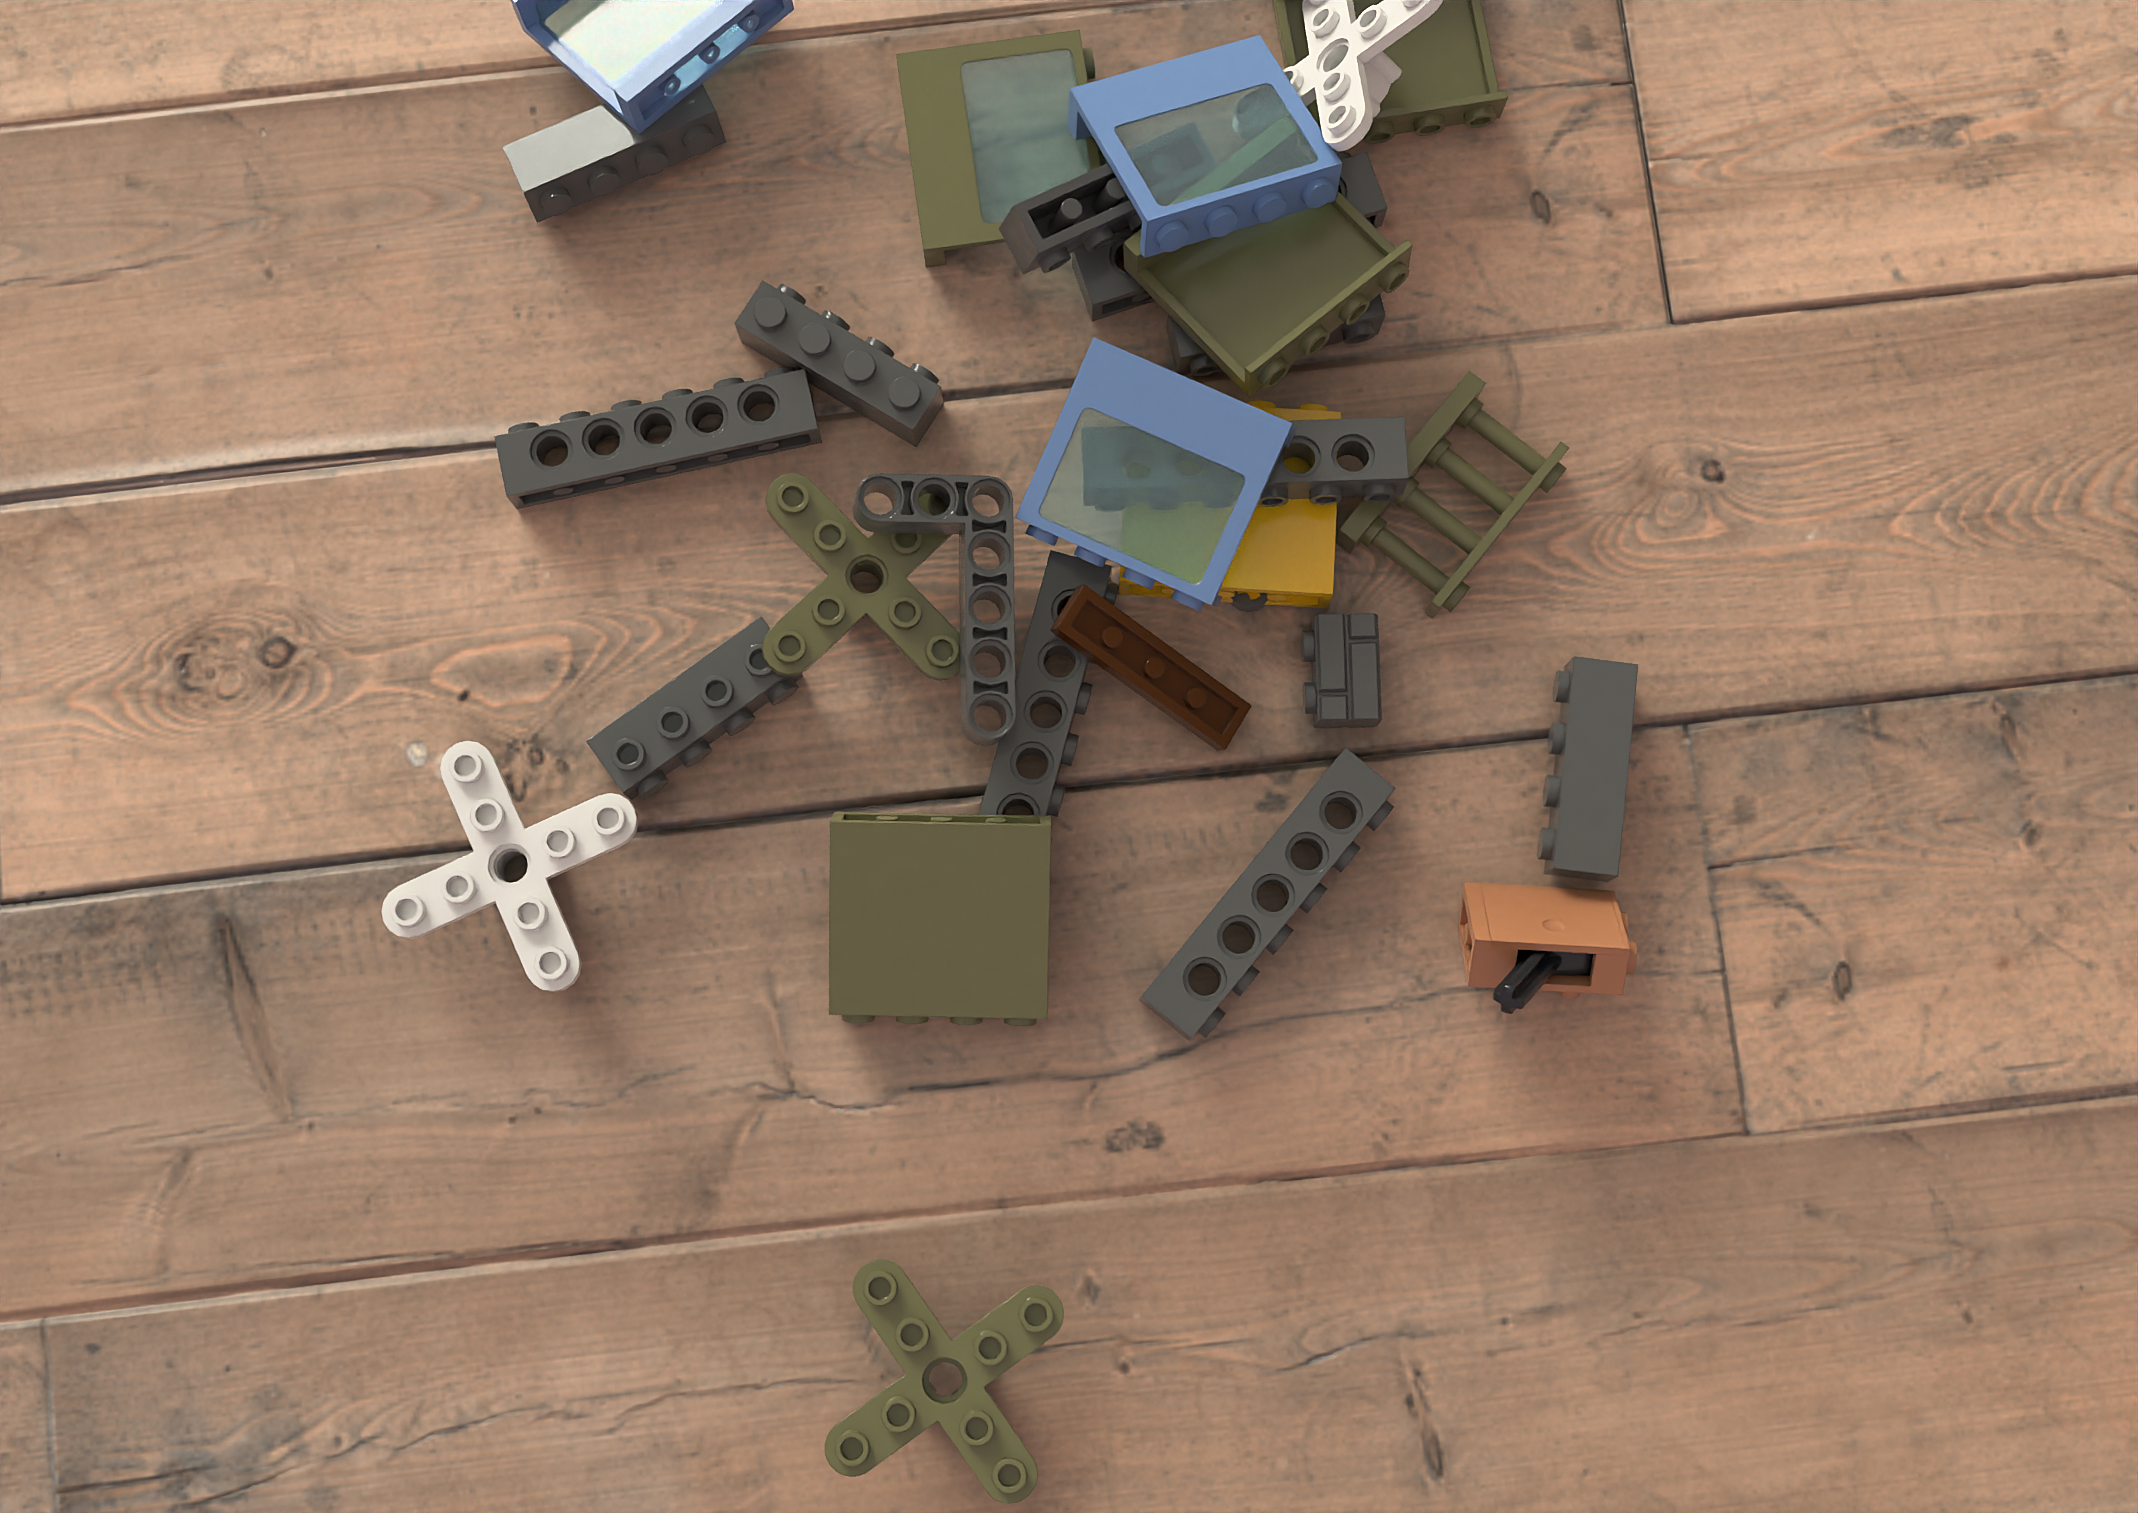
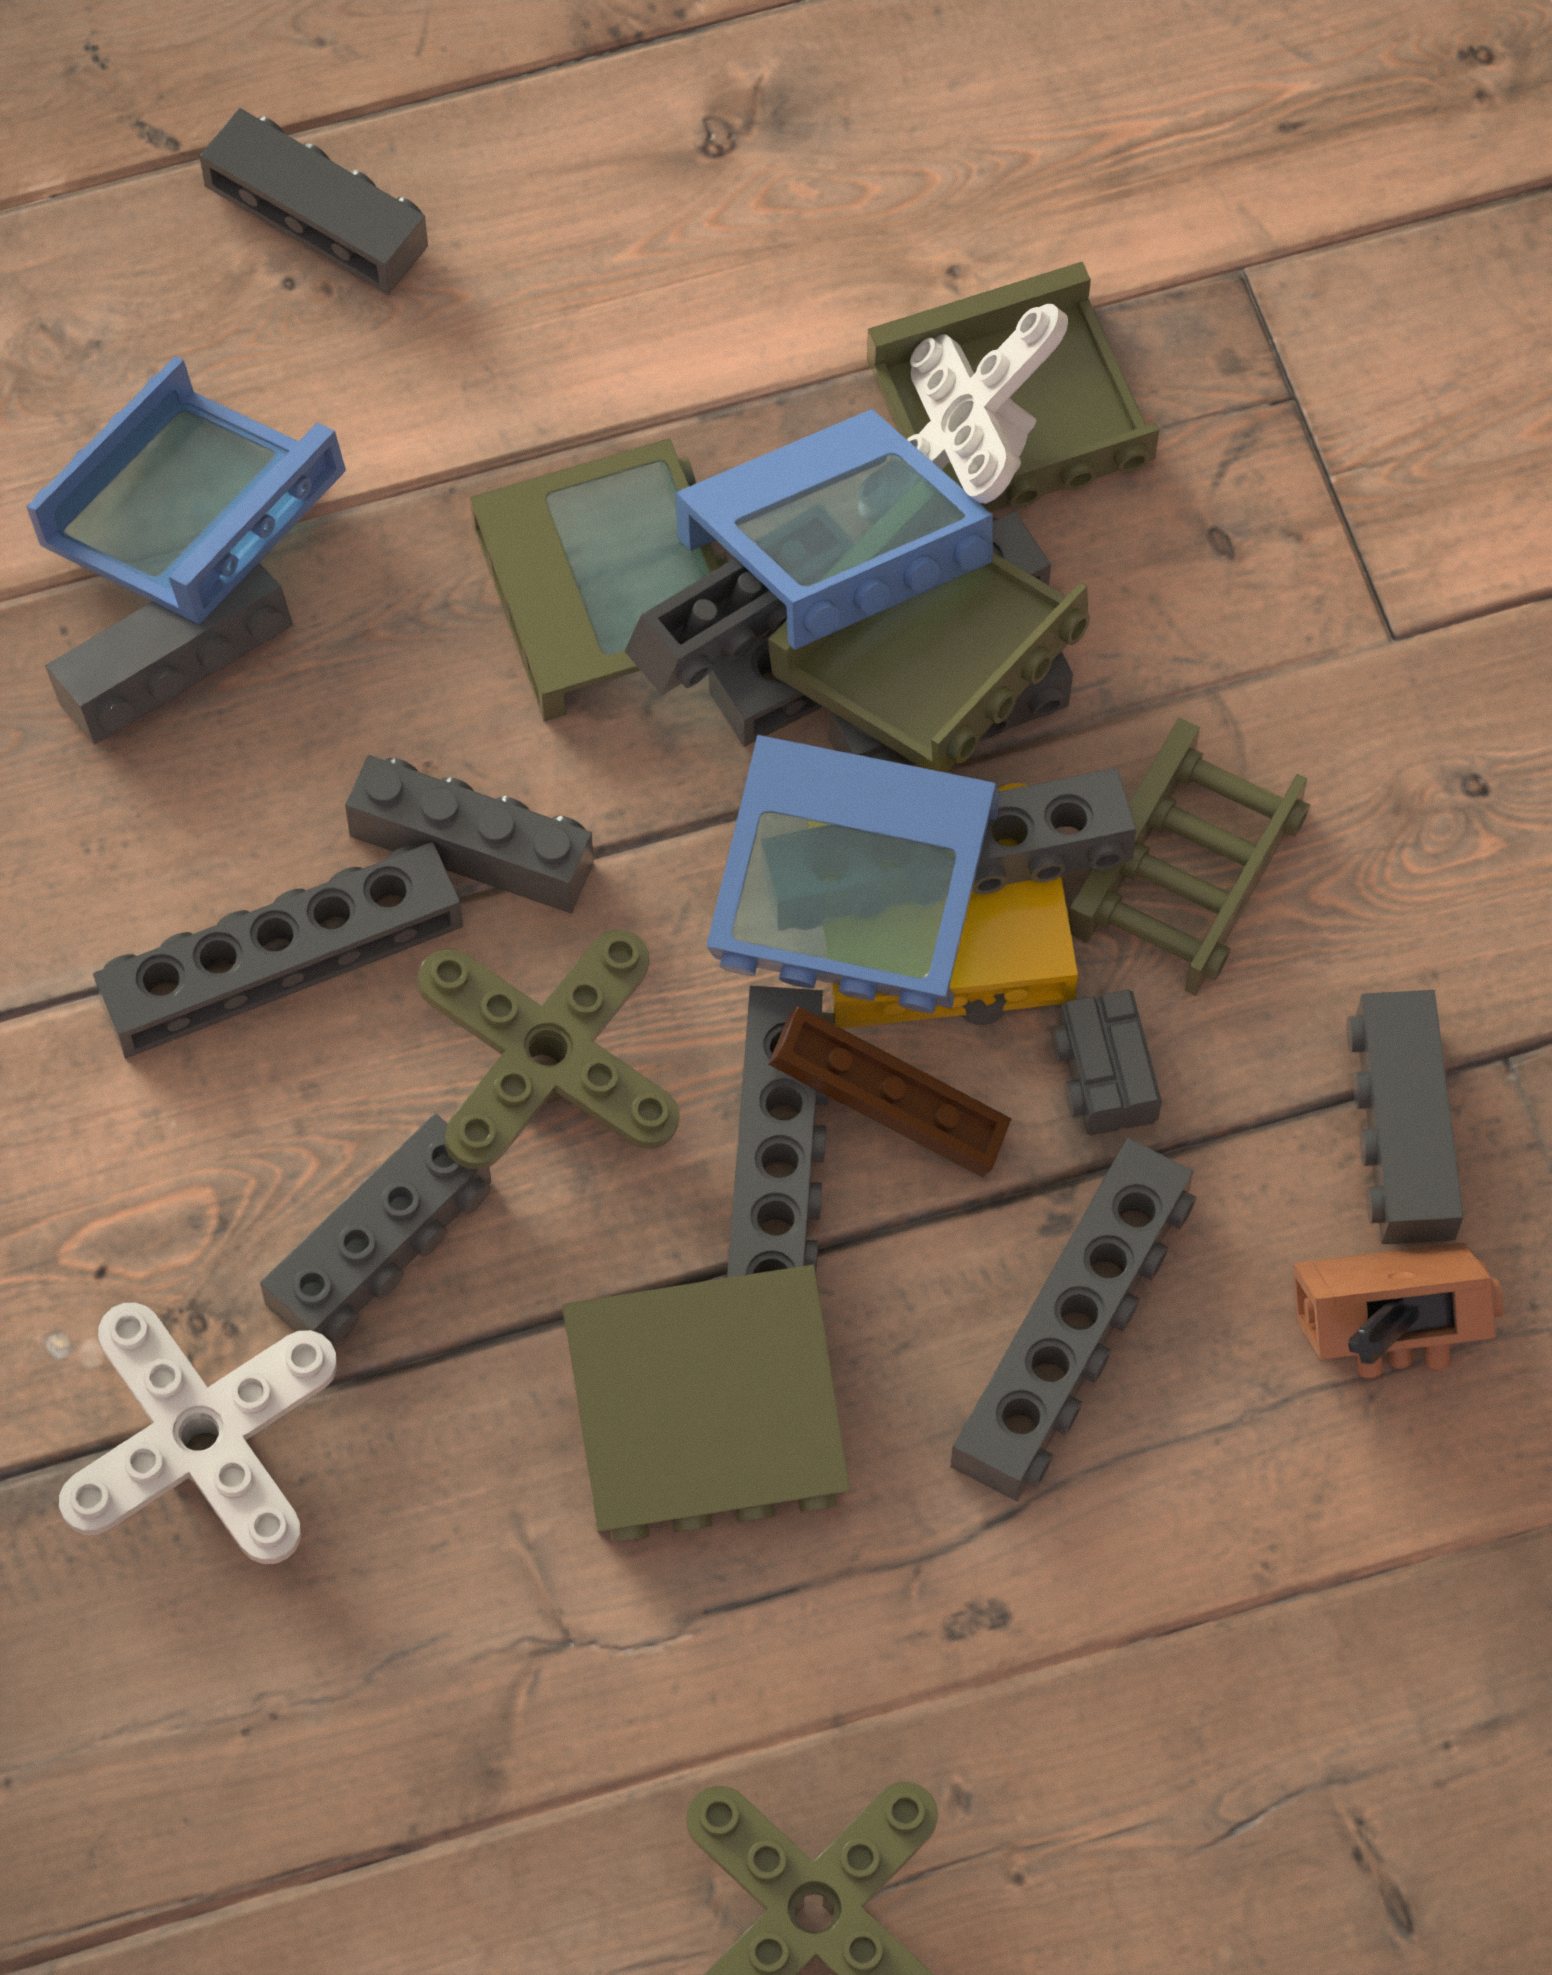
camera: 10 degrees left, 15 degrees down
dark grey beam [852,473,1016,746] -> none

